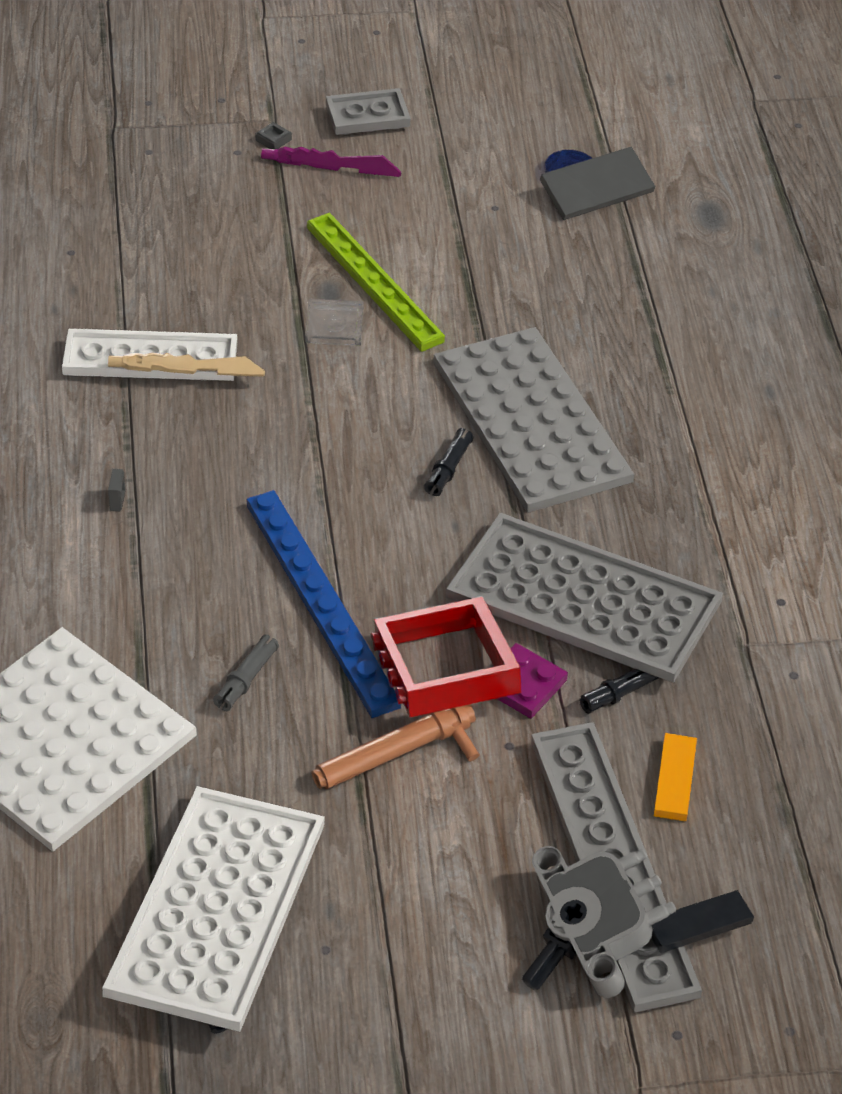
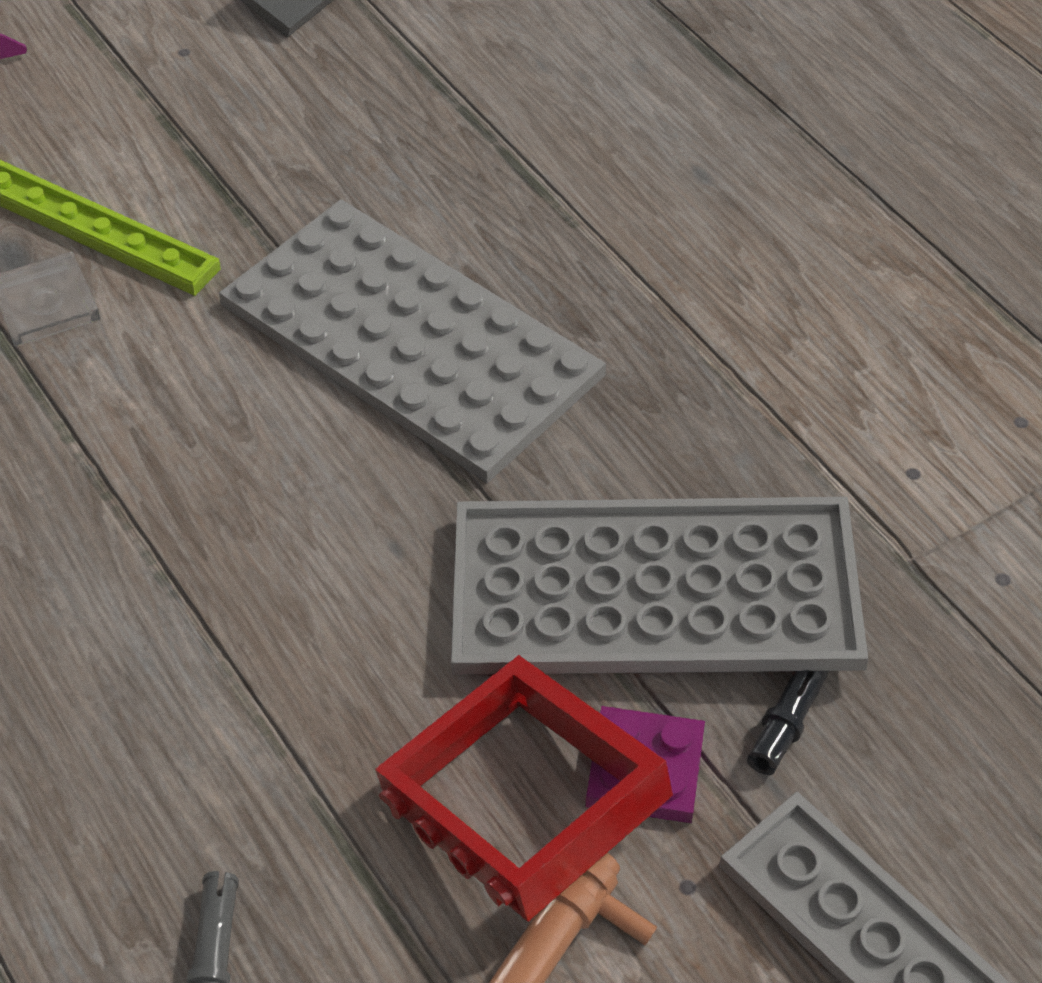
camera: 25 degrees left, 5 degrees up
blue plate [247,490,401,719] -> none
black pin [424,428,474,497] -> none
light orange tile [653,733,697,821] -> none

